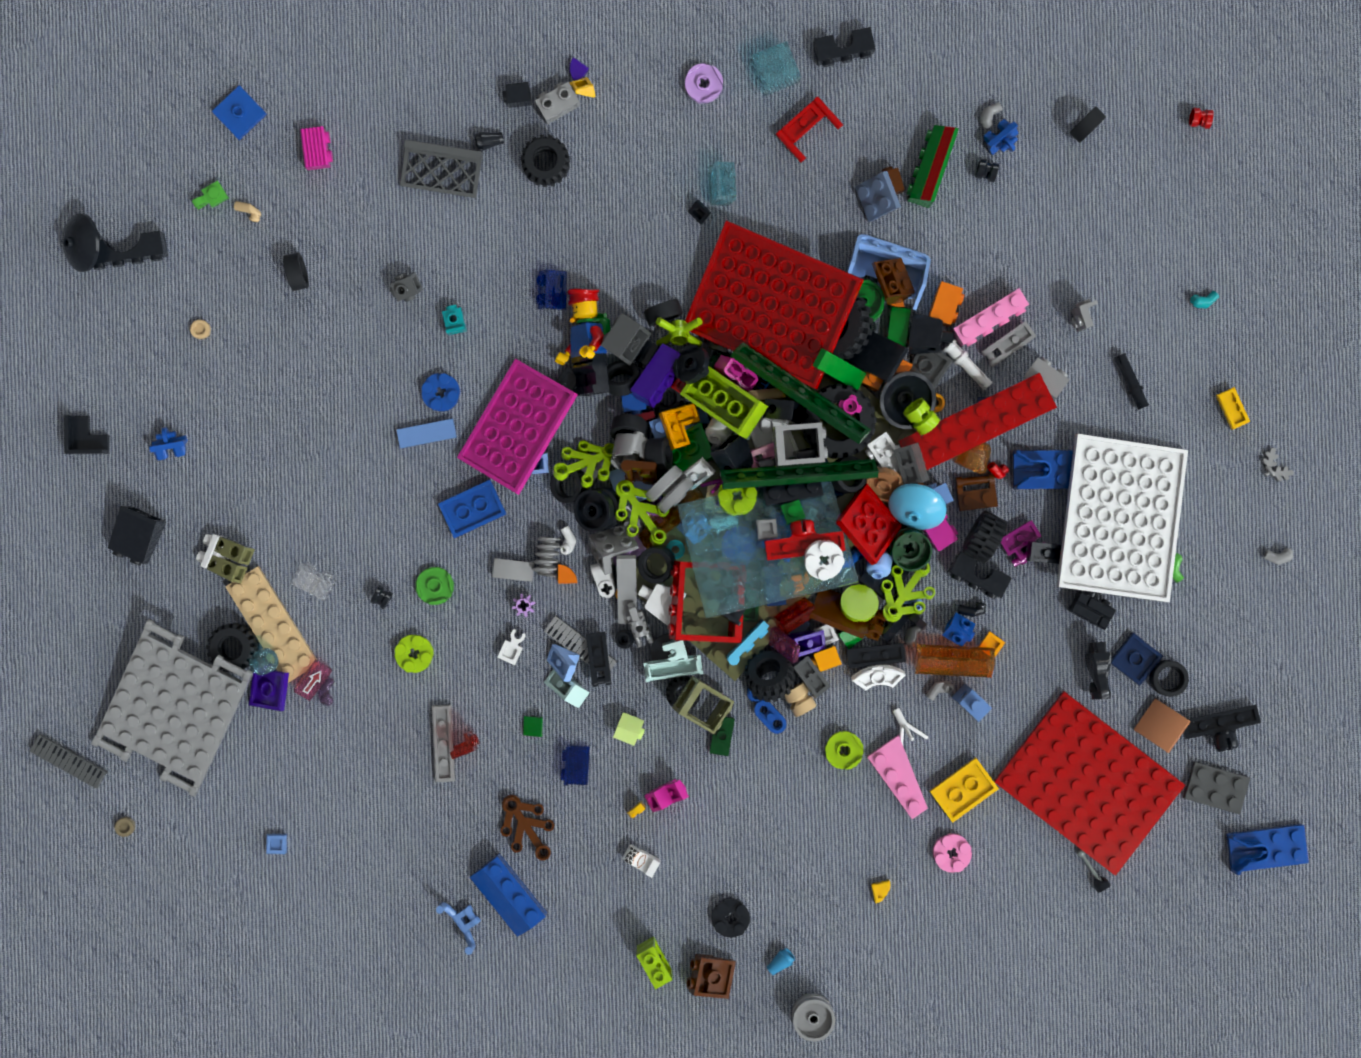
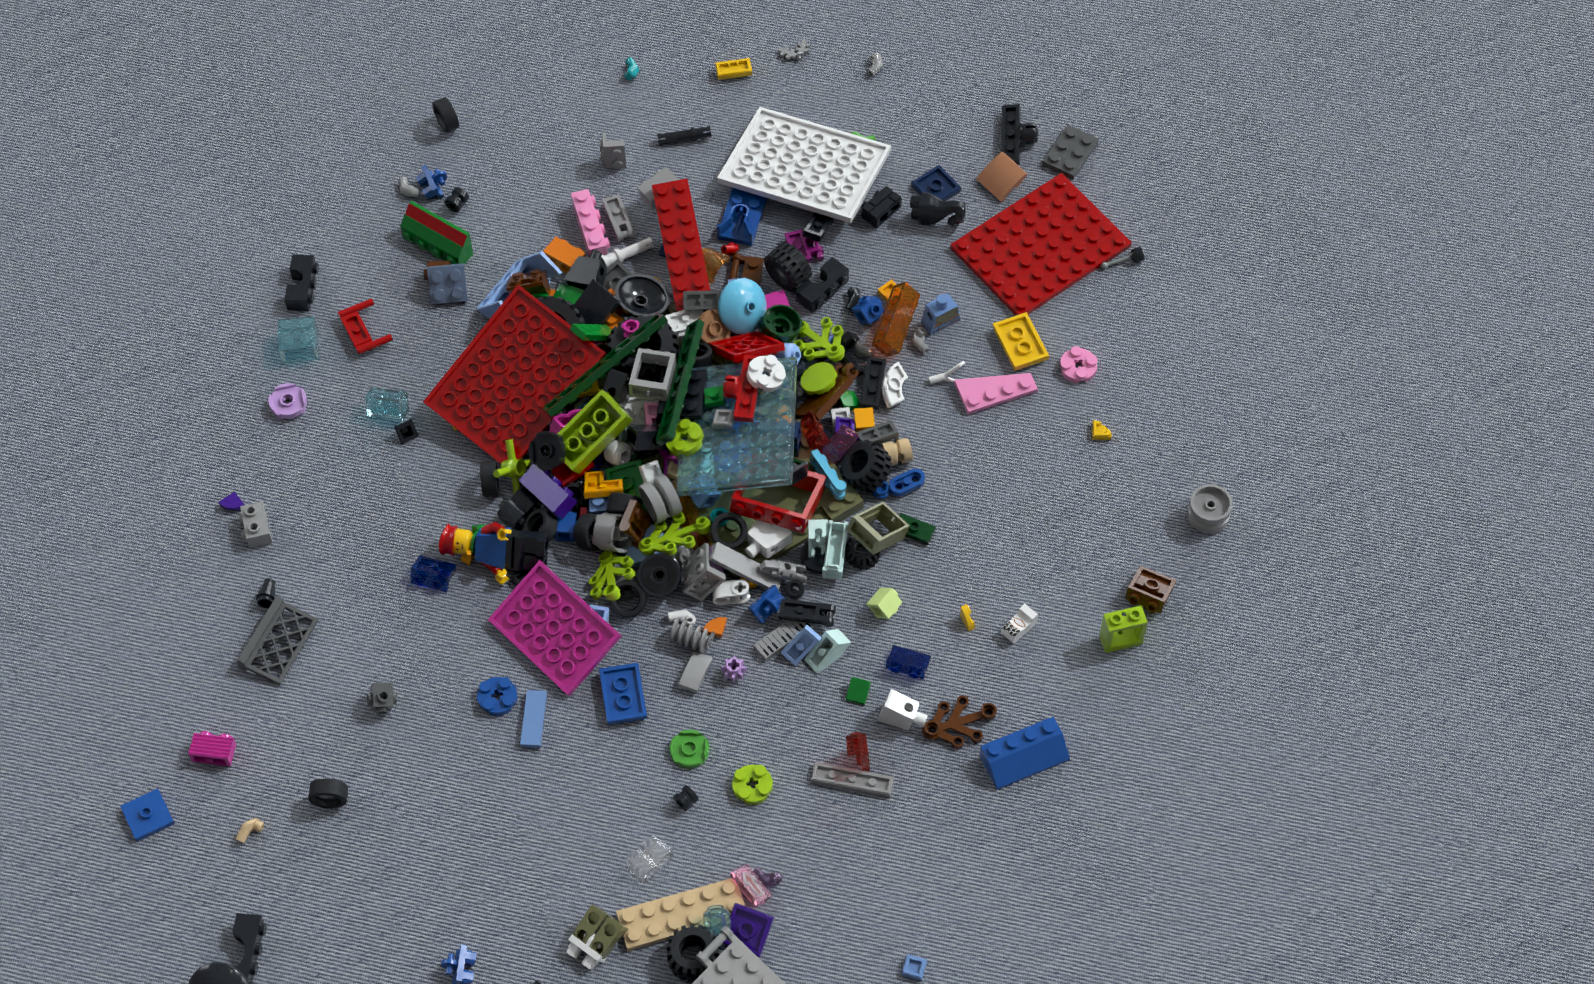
camera: 75 degrees left, 30 degrees down
tan tile [190,320,211,339] -> none
bright green plate [192,180,229,210] -> none
medium blue piece [436,902,481,955] -> none
teal brick [442,305,467,335] -> none
white plate [497,629,526,665] -> none
black brick [502,82,532,108] -> none
black tyre [521,135,570,187] -> none
yellow slope [570,77,595,98] -> none
dark grey brick [601,313,652,365] -> none
dark pink brick [644,779,689,812] -> none
black plate [712,898,750,938] -> none
dark azure cone [767,948,795,975] -> none
lime plate [825,731,863,770] -> none
lime wheel [903,398,940,435] -> none
black tyre [1149,660,1189,697] -> none
red wheel [1189,107,1214,129] -> none
blue plate [1226,824,1309,875] -> none
none -> blue hips [748,585,785,623]
none -> white torso [878,689,928,730]

